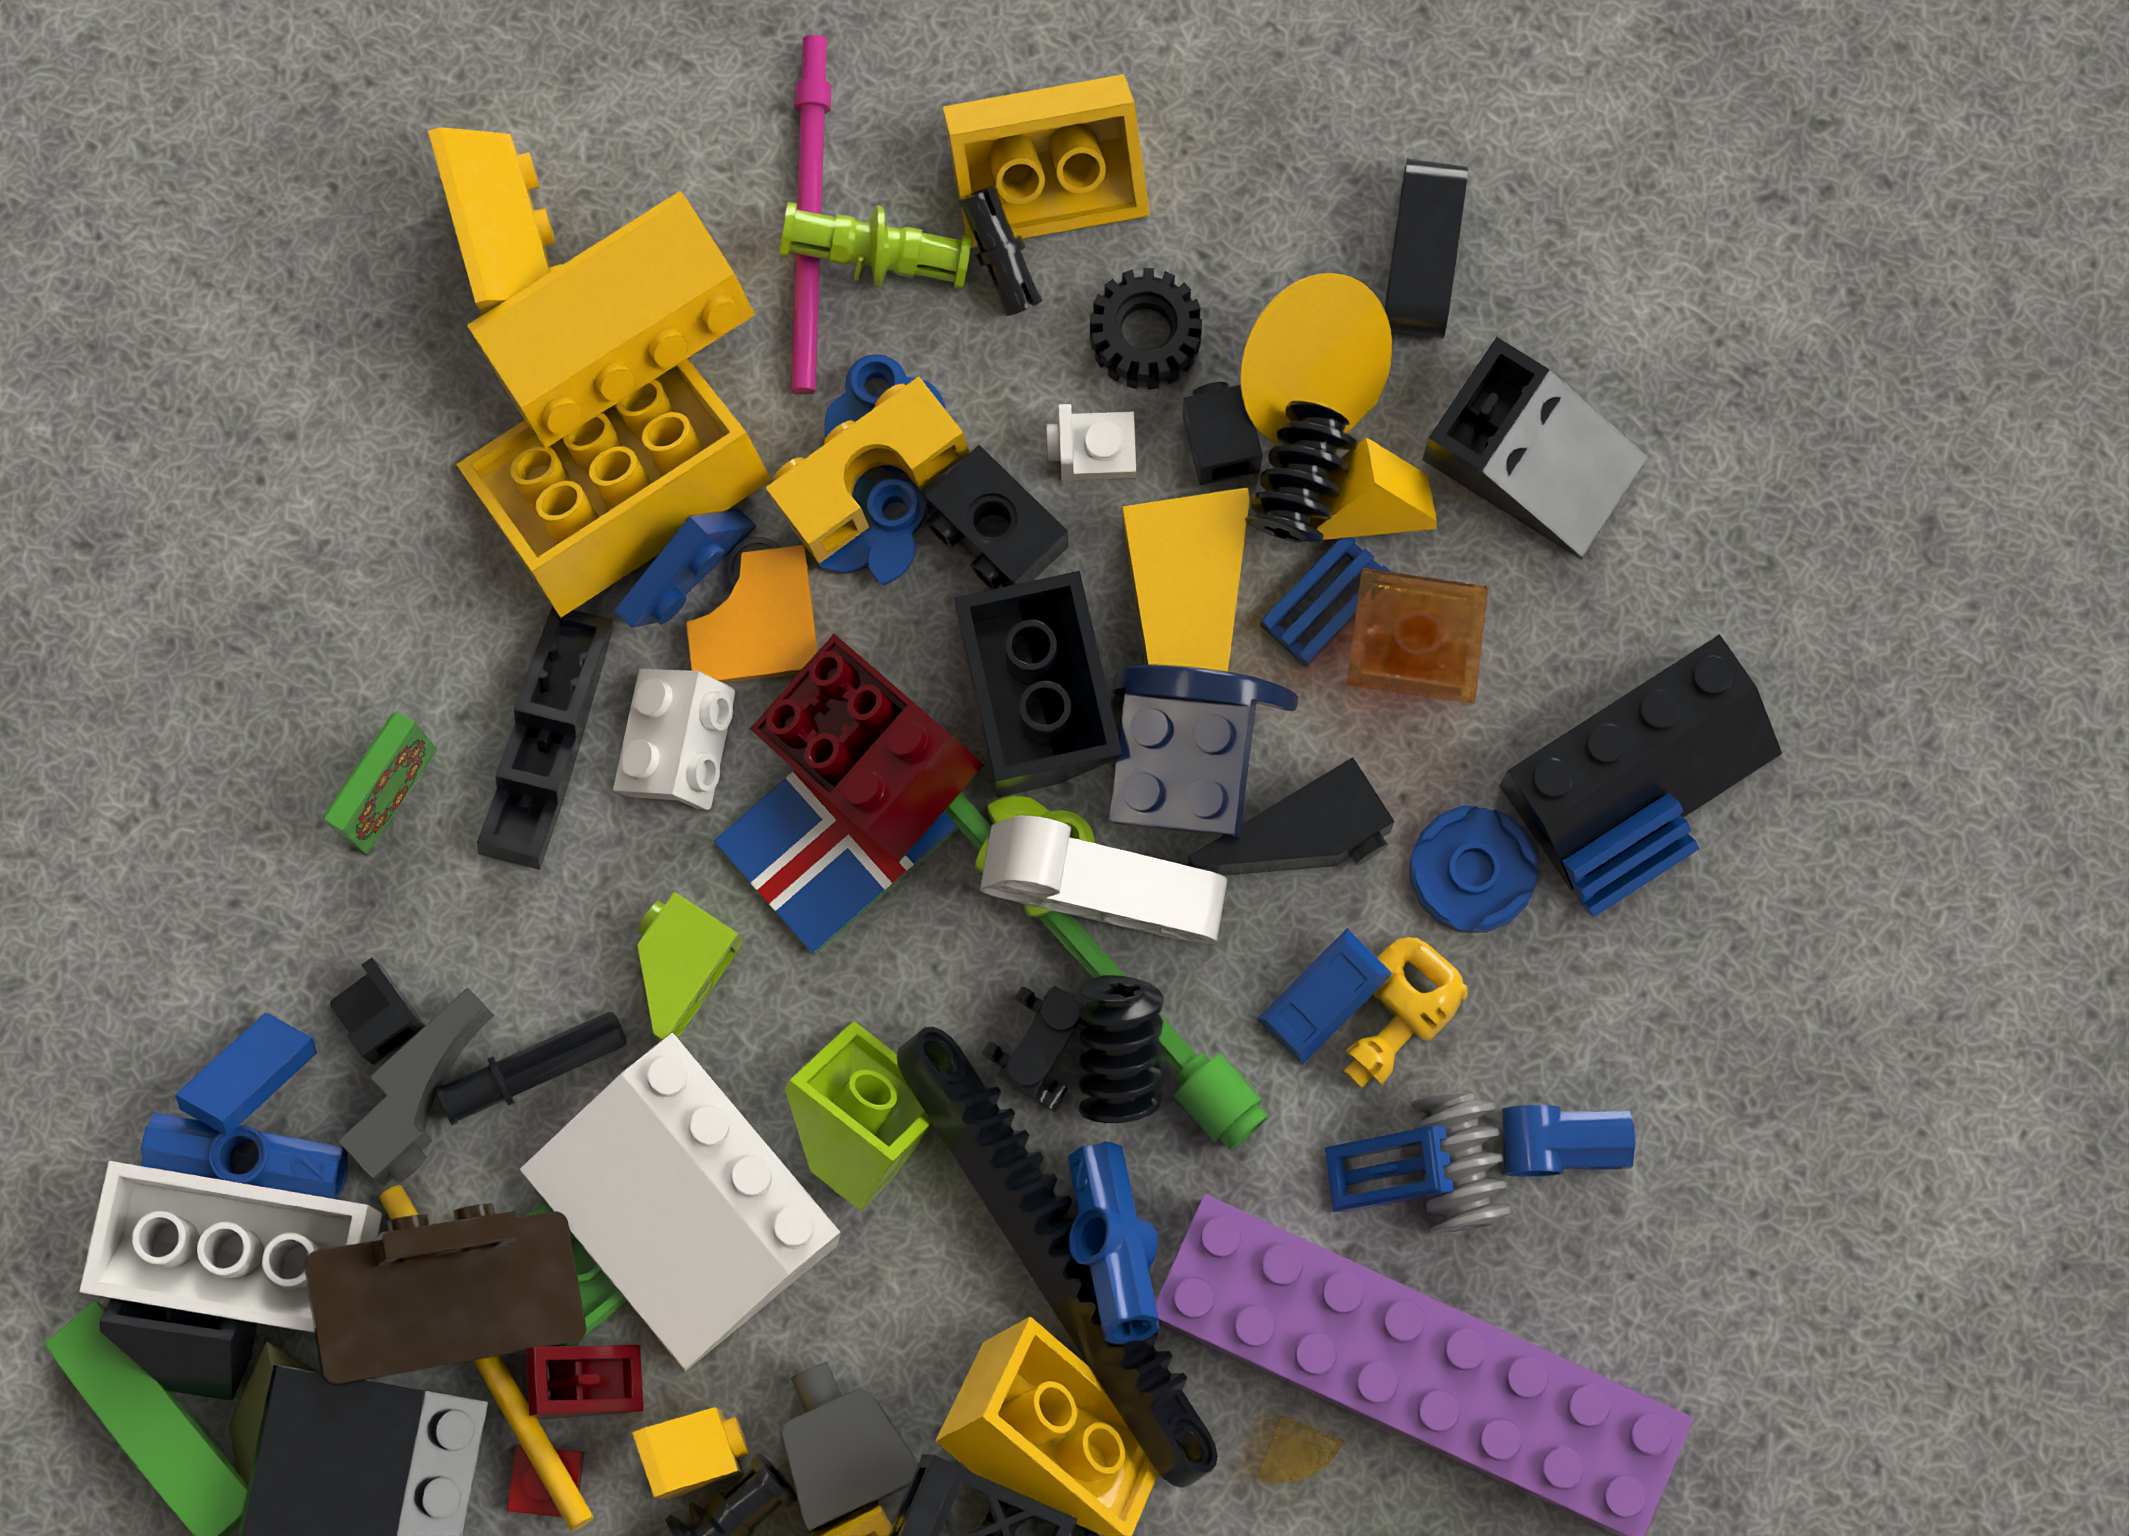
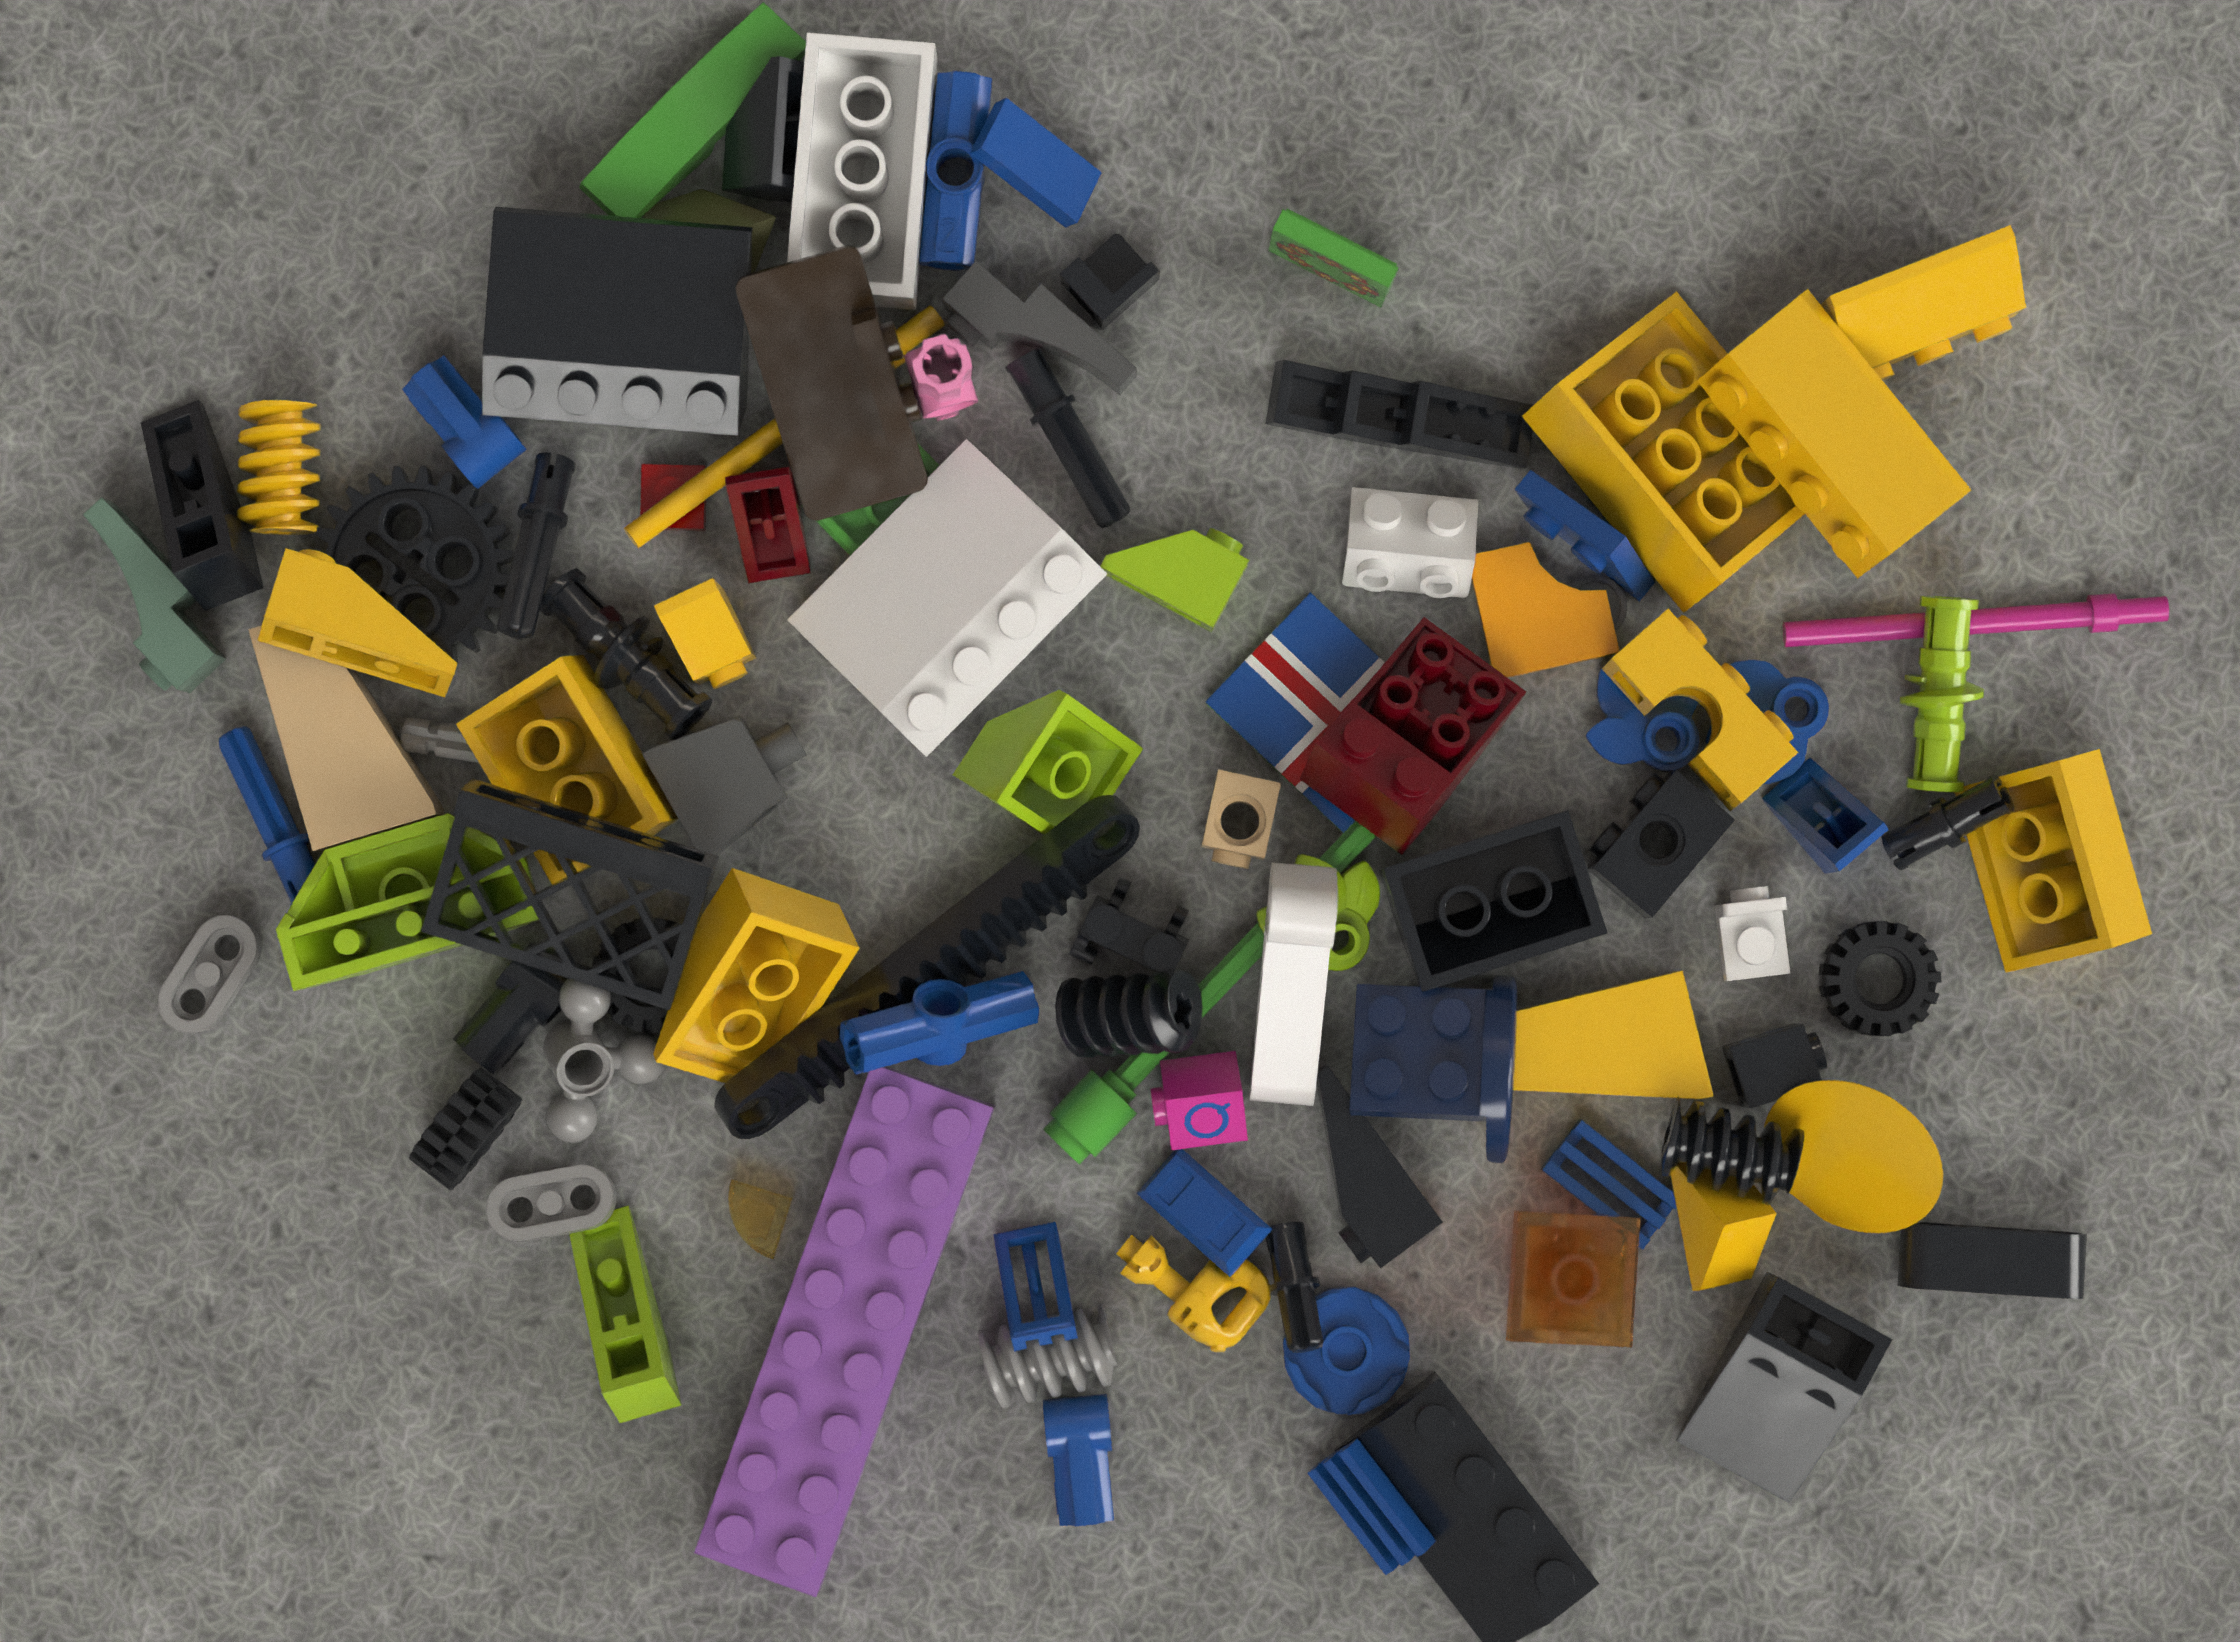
camera: 85 degrees right, 10 degrees up
none -> bright pink piece [904,334,978,421]
none -> dark pink brick [1150,1051,1248,1150]
none -> tan brick [1201,769,1281,869]
none -> black axle [1266,1222,1323,1353]
none -> blue slope [1762,758,1888,874]

